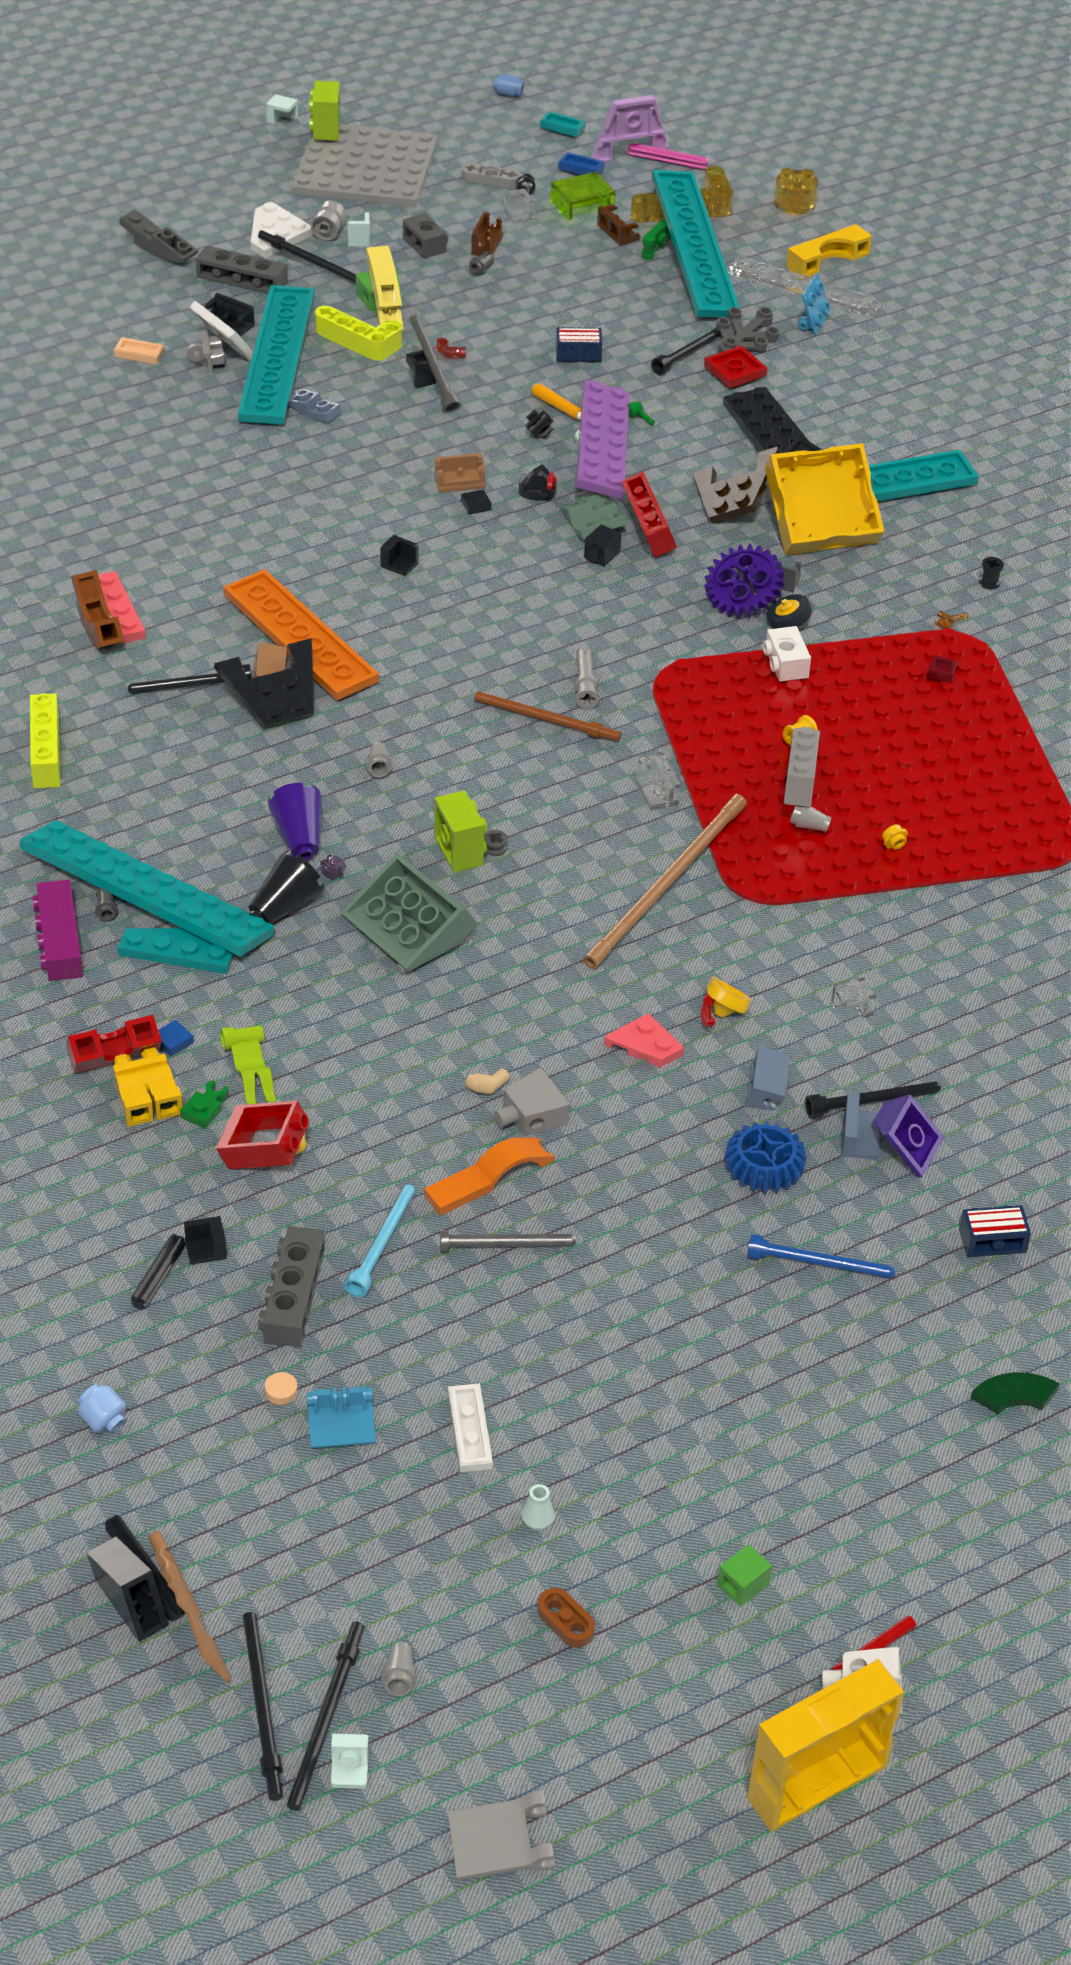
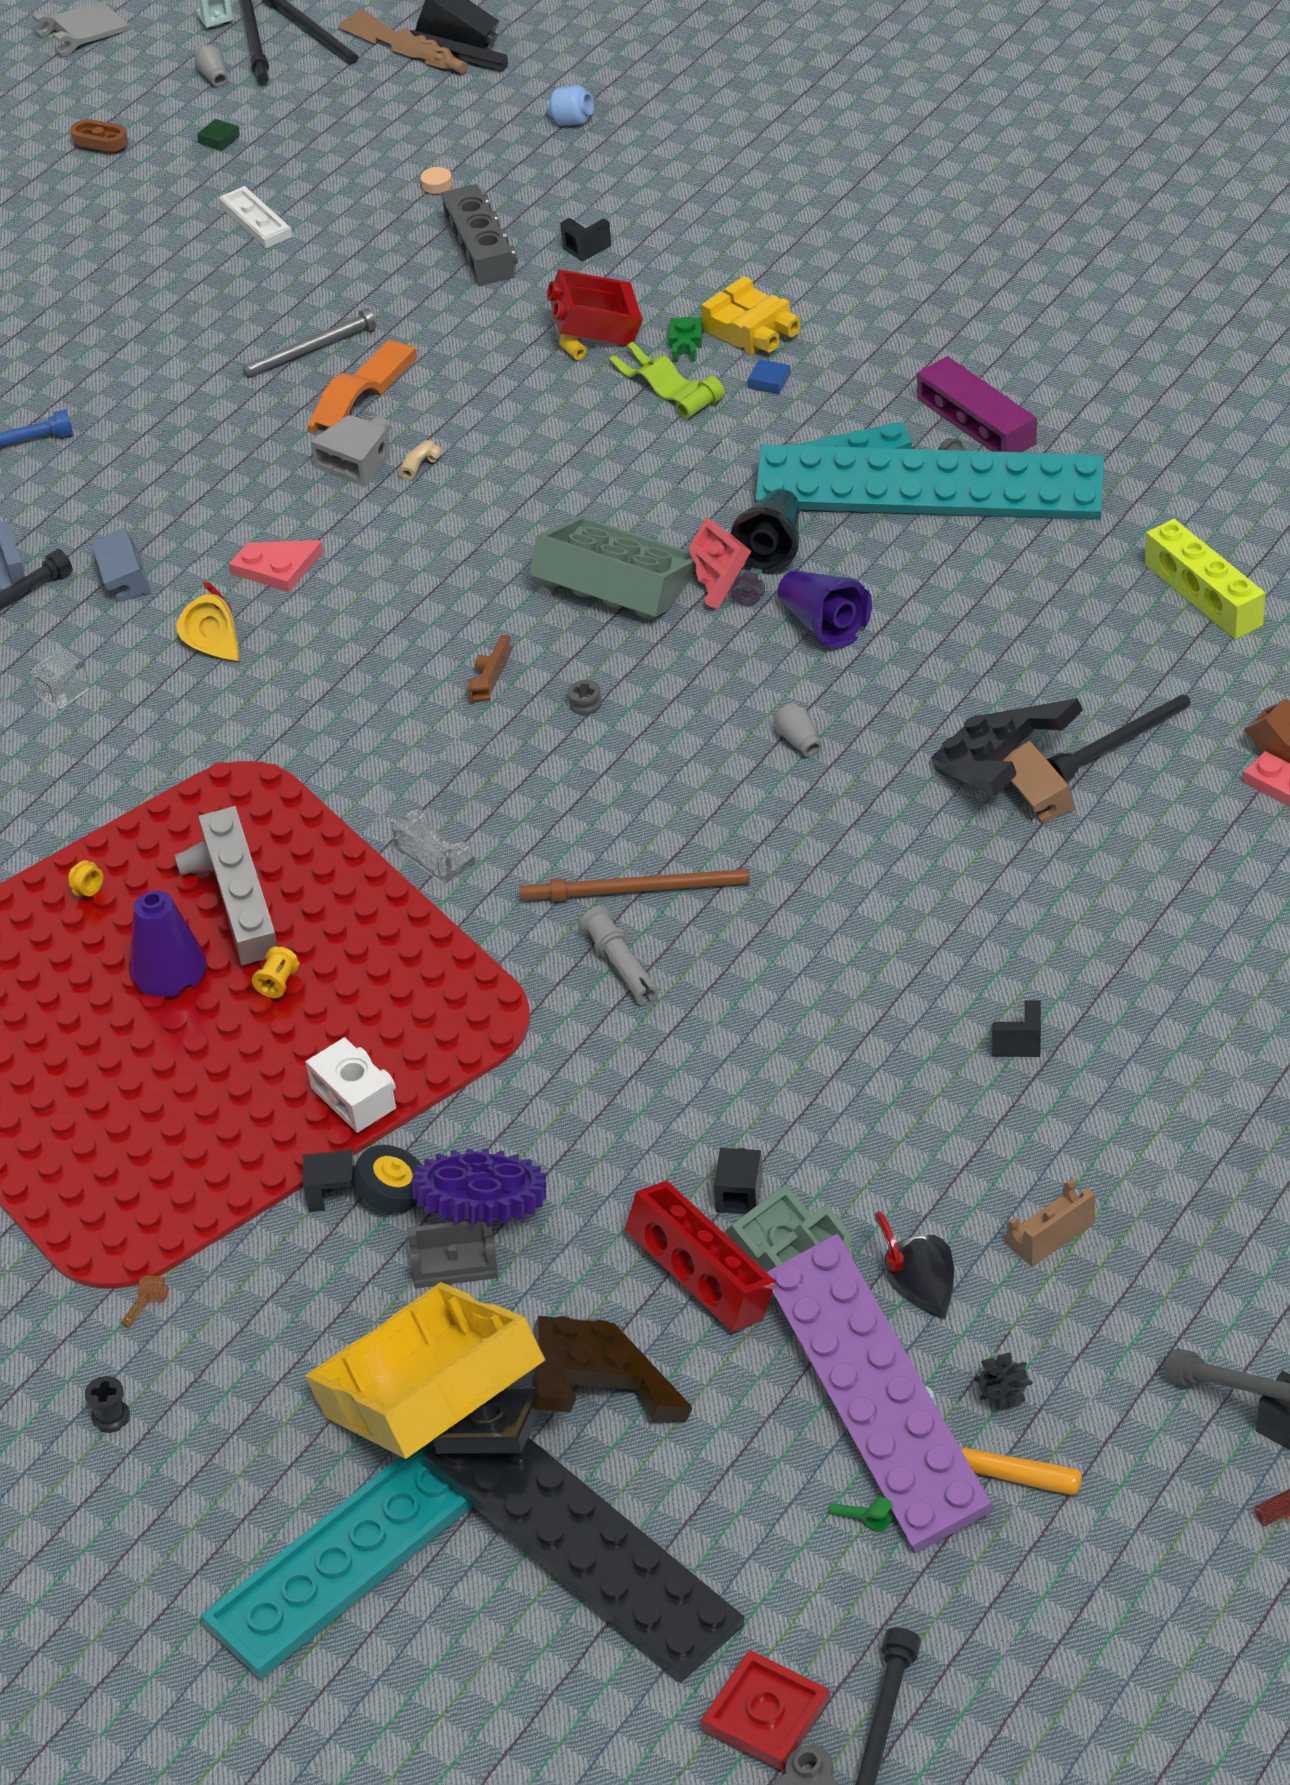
camera: 160 degrees right, 0 degrees up
red arch [66,1014,162,1074] -> none
black axle [131,1233,185,1310] -> none
orange plate [223,569,379,700] -> none
dark azure hinge [306,1385,376,1448] -> none
medium azure piece [344,1184,415,1297] -> none
lime brick [434,790,488,872] -> none
black tile [461,489,492,514] -> none
light aqua cone [522,1484,555,1531] -> none
dark blue brick [555,327,603,362] -> none
medium nougat piece [583,794,747,969] -> none
blue gear [725,1120,806,1195] -> none
dark red tile [927,655,958,683] -> none
none -> dark purple cone [129,891,207,997]
none -> dark green tile [197,119,240,150]
none -> black panel [303,1150,355,1212]
none -> dark orange piece [468,634,512,705]
none -> coral wing [689,518,751,609]

